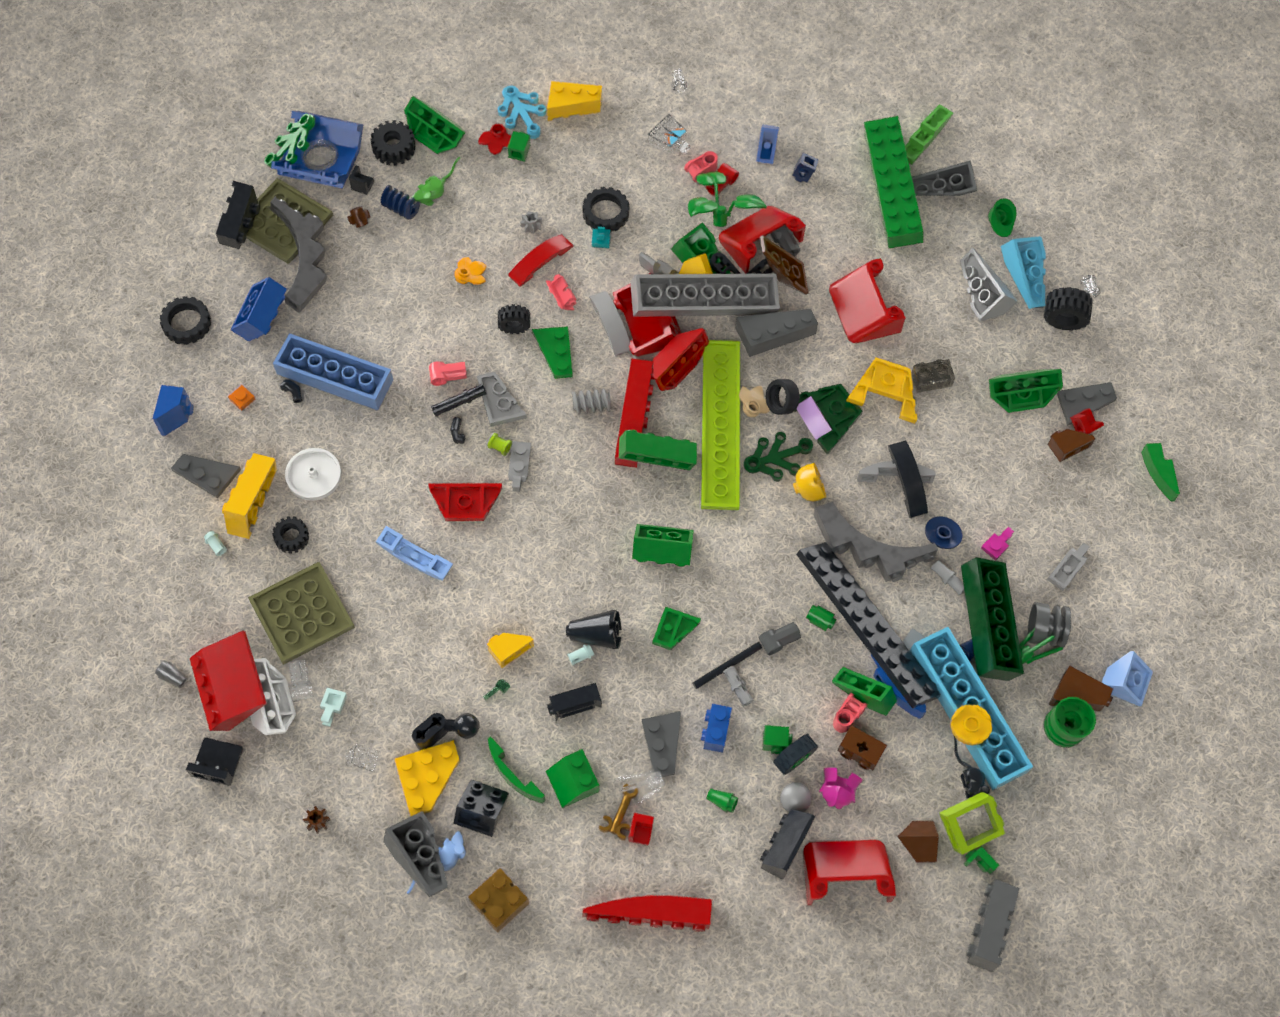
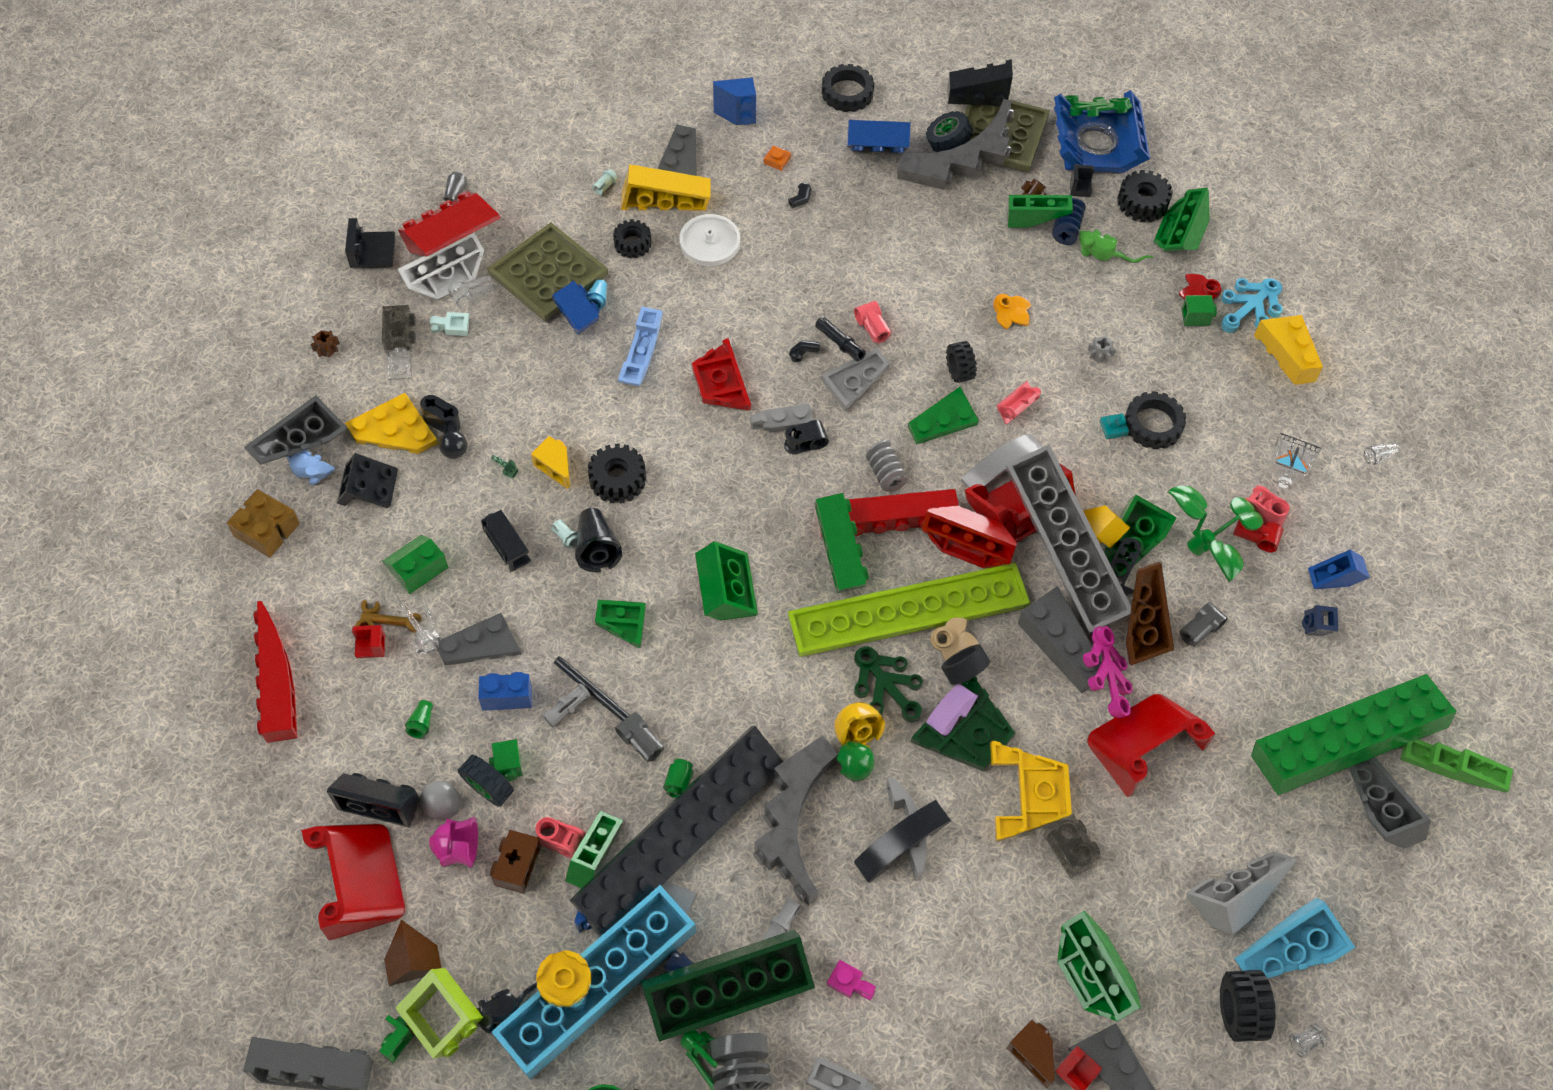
camera: 75 degrees right, 5 degrees down
medium blue brick [273,333,393,410] -> none
lime bush [487,433,512,456] -> none
green slope [488,736,546,803] -> none
red slope [508,234,574,287] -> none
light grey slope [639,252,678,274] -> none
red windscreen [718,206,806,274] -> none
dark blue dish [925,516,963,549] -> none
green piece [988,198,1017,237] -> none
none -> clear smoke brick [382,305,416,354]
none -> blue brick [552,281,600,335]
none -> medium azure cone [585,279,607,310]
none -> black tyre [588,444,646,504]
none -> black piece [784,420,829,455]
none -> green hair [837,741,874,782]
none -> black wheel [926,111,973,153]
none -> green slope [1007,195,1073,228]
none -> dark pink plant [1083,626,1133,718]

